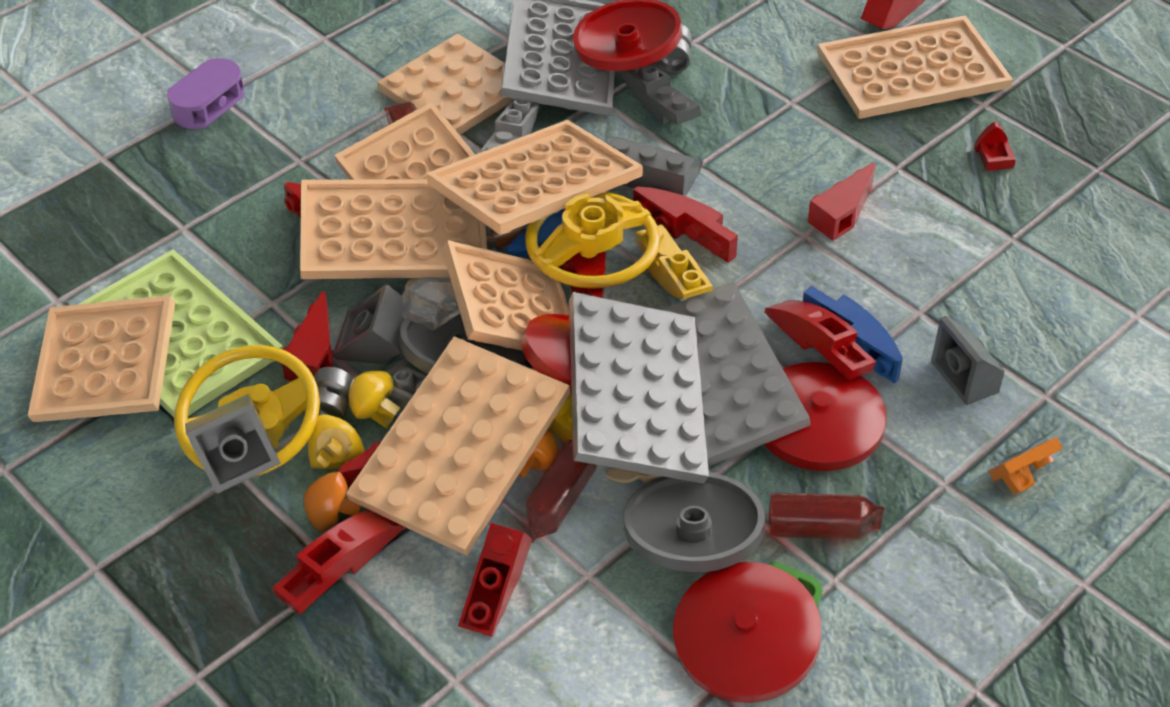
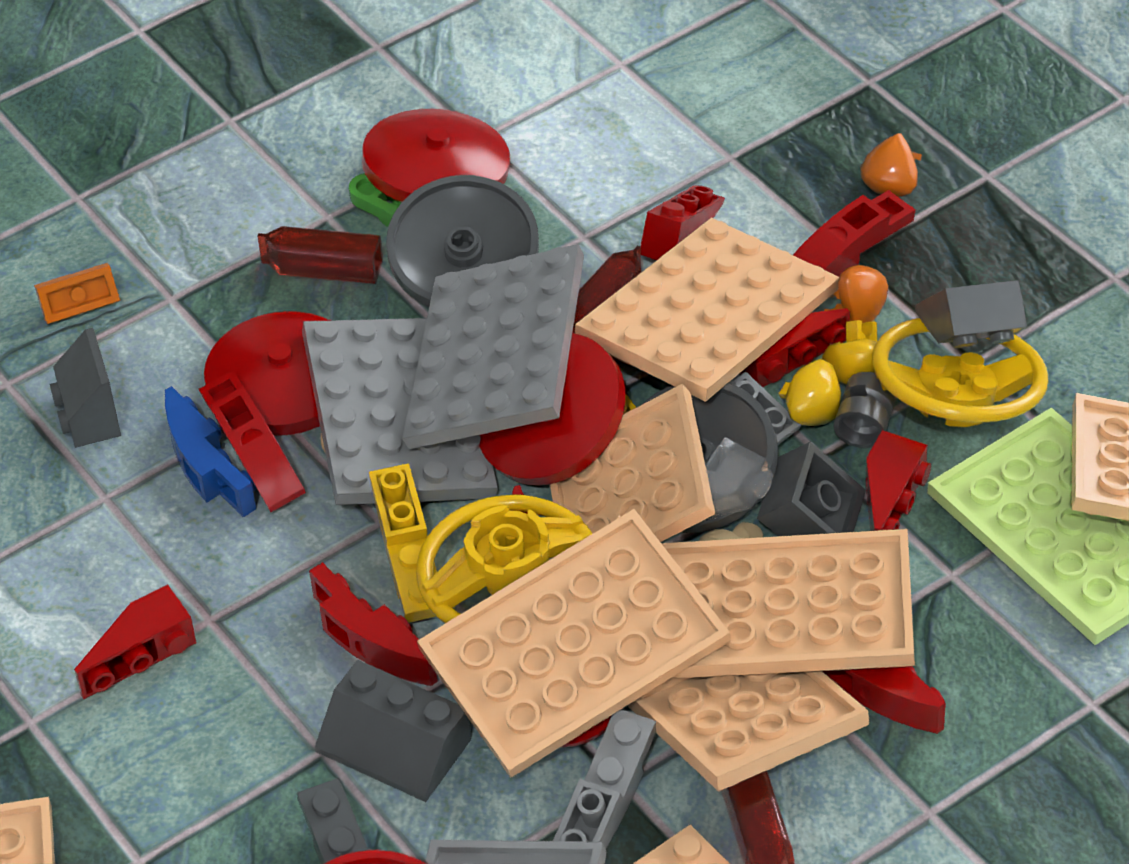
camera: 170 degrees left, 0 degrees up
none -> orange piece [860,133,922,197]

